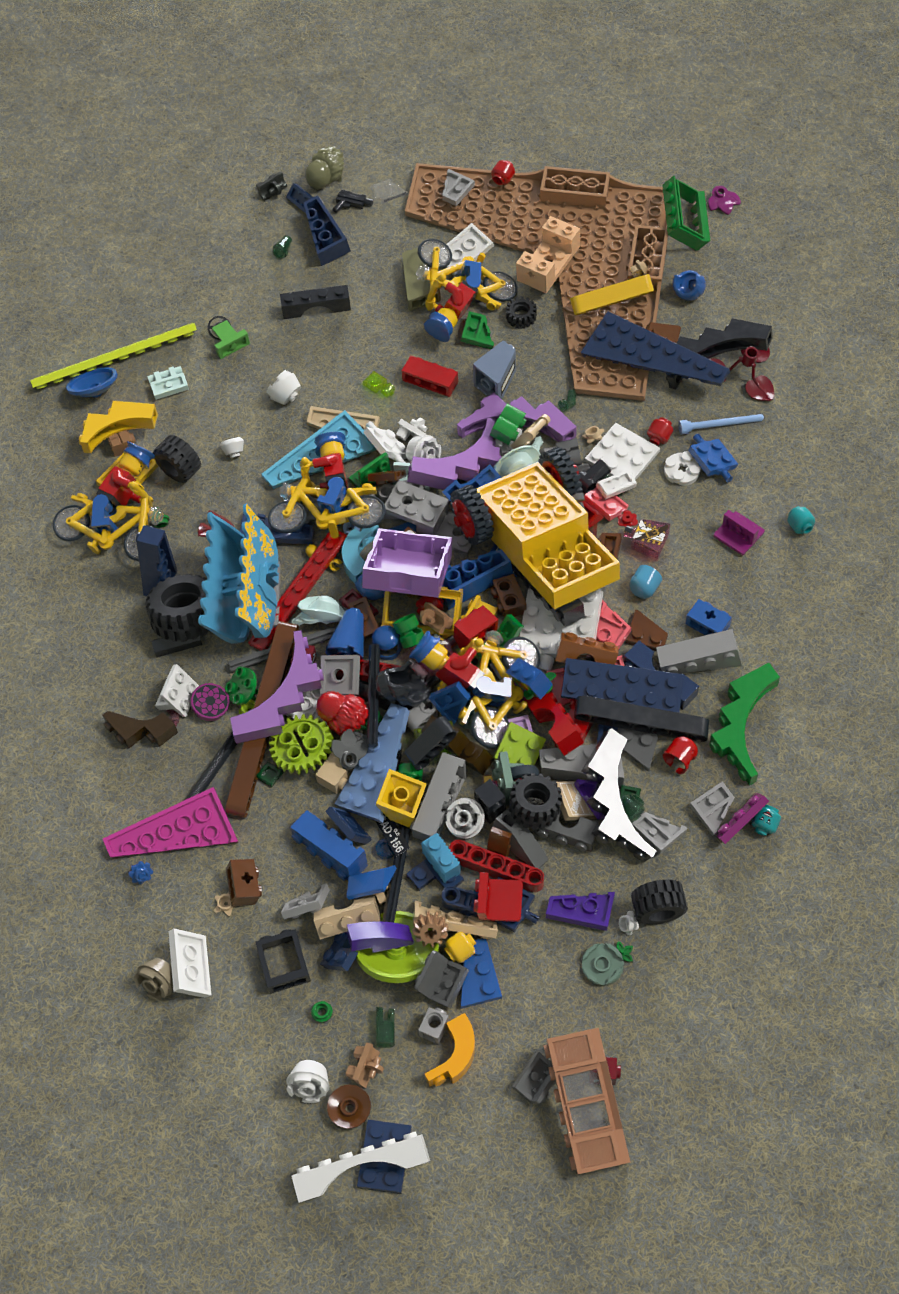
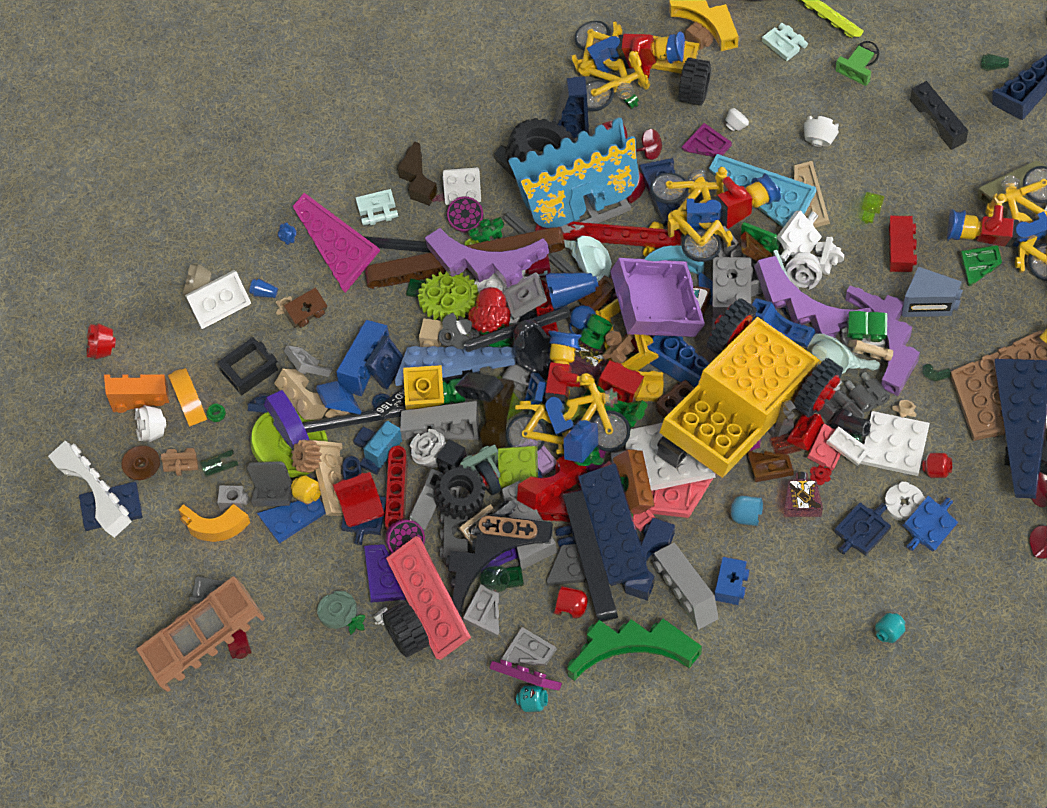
camera: 70 degrees right, 0 degrees up
reddish brown slope [487,827,512,857] -> none
black tyre [506,296,537,329] -> none
reddish brown wing [626,610,668,651] -> none
light blue piece [678,414,764,435] -> none
magenta bracket [714,510,765,556] -> none
none -> red cone [86,323,116,360]
none -> orange wedge [104,374,170,413]
none -> light orange arch [168,368,207,427]
none -> blue cone [249,279,278,298]
none -> light aqua plate [356,189,398,226]
none -> tile [385,519,425,554]
none -> coral plate [386,536,471,660]
none -> black hinge [468,497,518,536]
none -> medium nougat beam [479,516,538,540]
none -> magenta wing [682,123,732,157]
none -> dark blue plate [834,503,891,556]

